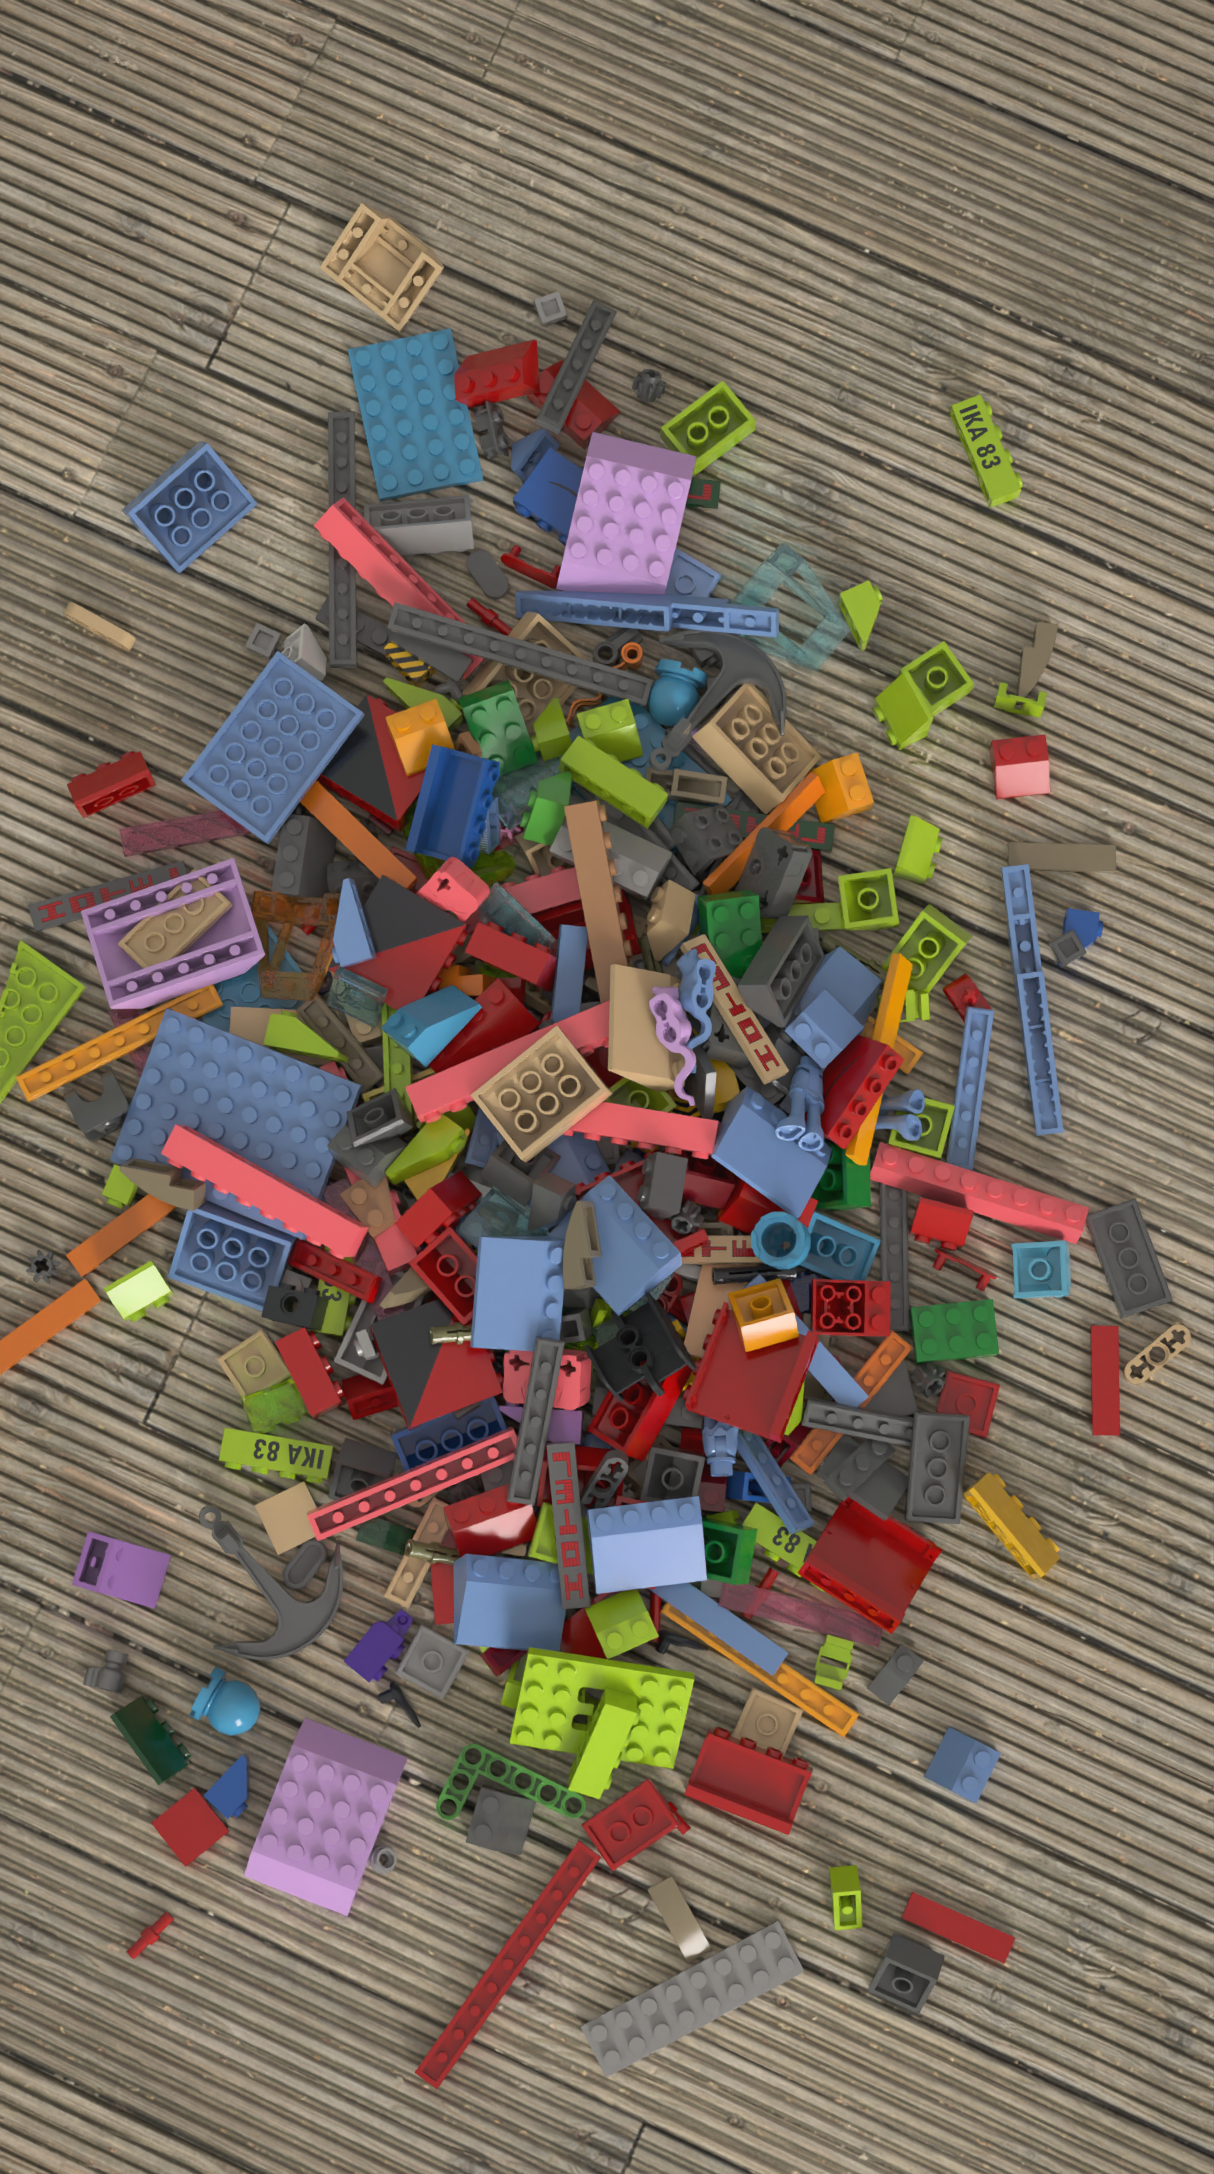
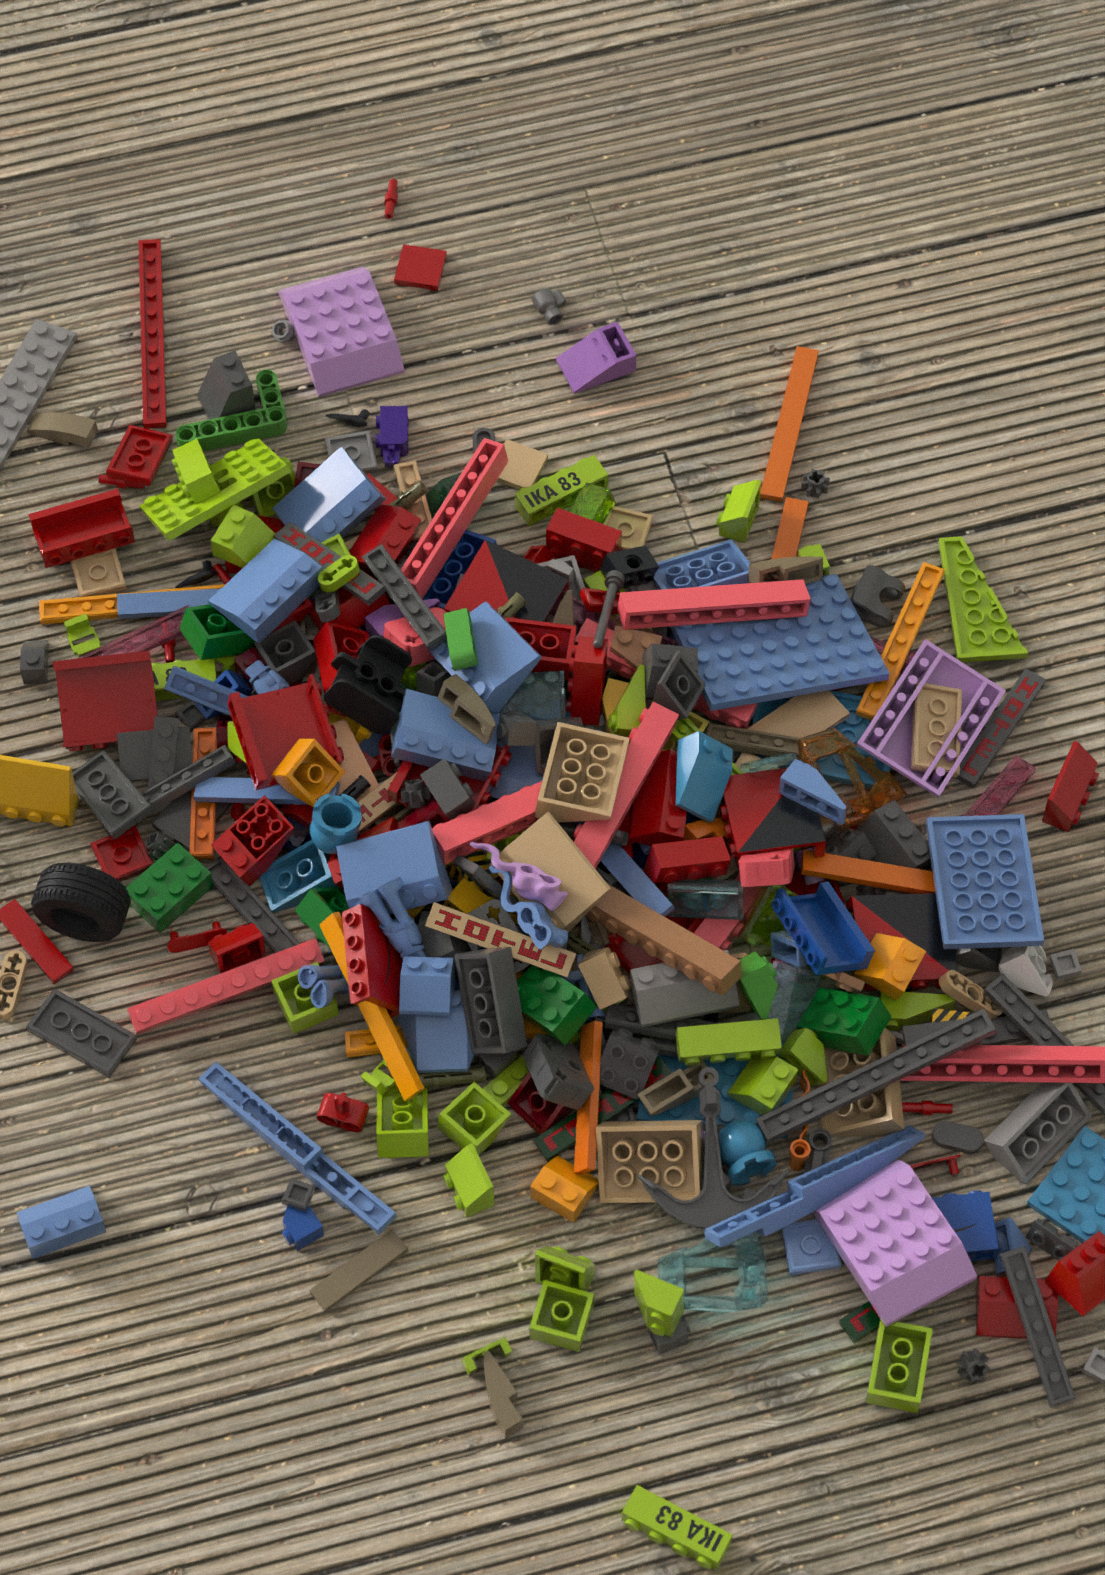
camera: 140 degrees right, 20 degrees down
dark green slope [110,1696,191,1785] -> none
dark azure tile [189,1667,260,1736] -> none
dark grey piece [199,1505,343,1660] -> none
blue slope [204,1754,249,1819] -> none
lime slope [263,1011,349,1063] -> none
dark grey slope [328,1438,398,1500] -> none
medium blue tile [946,1006,994,1171] -> none
slope [989,734,1050,800] -> none
medium azure slope [1011,1240,1071,1298] -> none
none -> black tyre [31,863,131,942]
none -> lime beam [318,555,360,592]
none -> bright green beam [444,608,478,671]
none -> dark grey piece [593,570,625,649]
none -> tan beam [939,970,1003,1019]

